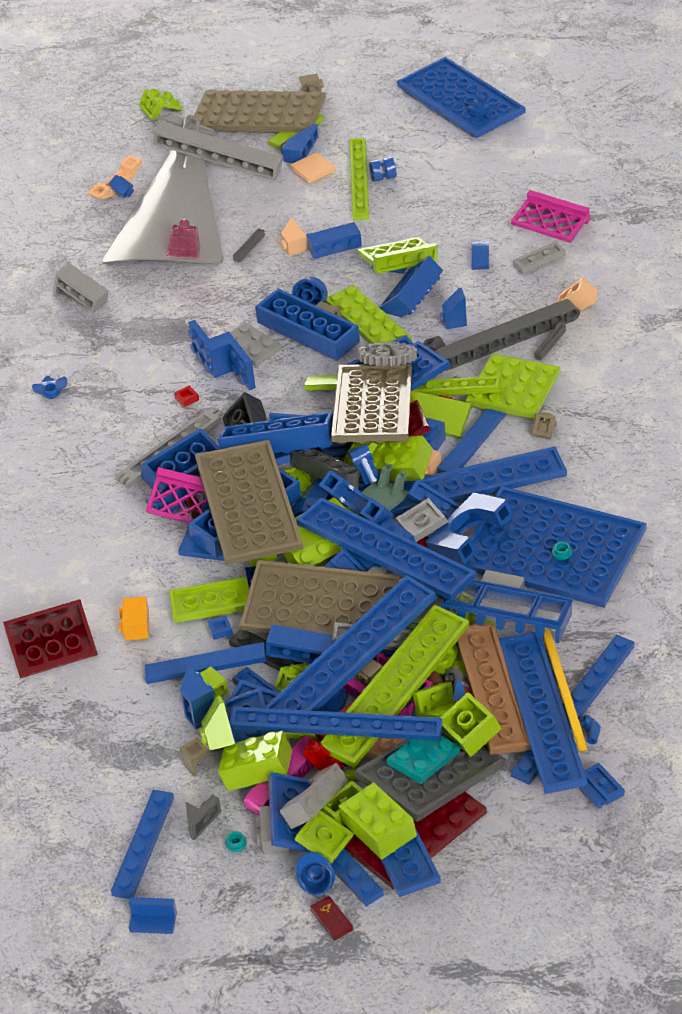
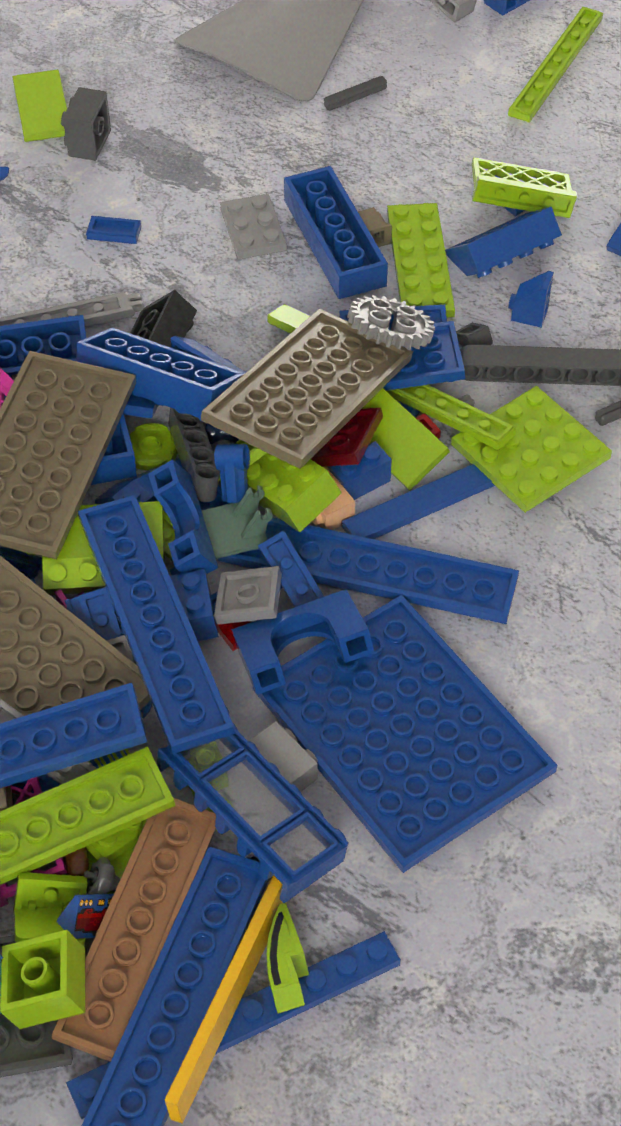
camera: 25 degrees right, 10 degrees up
light grey wedge [53,263,109,313] -> none
clear pink torso [167,219,201,258] -> none
red plate [174,385,199,407] -> none
blue bracket [188,320,256,390] -> none
light nougat slope [280,219,308,256] -> none
light nougat tile [290,152,335,184] -> none
blue cylinder [292,277,328,305] -> none
blue brick [306,222,362,259] -> none
blue wheel [369,156,397,182] -> none
dark tan bracket [532,412,557,439] -> none
teal plate [552,542,572,560] -> none
blue arm [580,715,601,745] -> none
none -> lime tile [12,69,67,142]
none -> dark grey brick [61,87,111,161]
none -> blue tile [86,216,142,244]
none -> lime slope [266,902,309,1014]

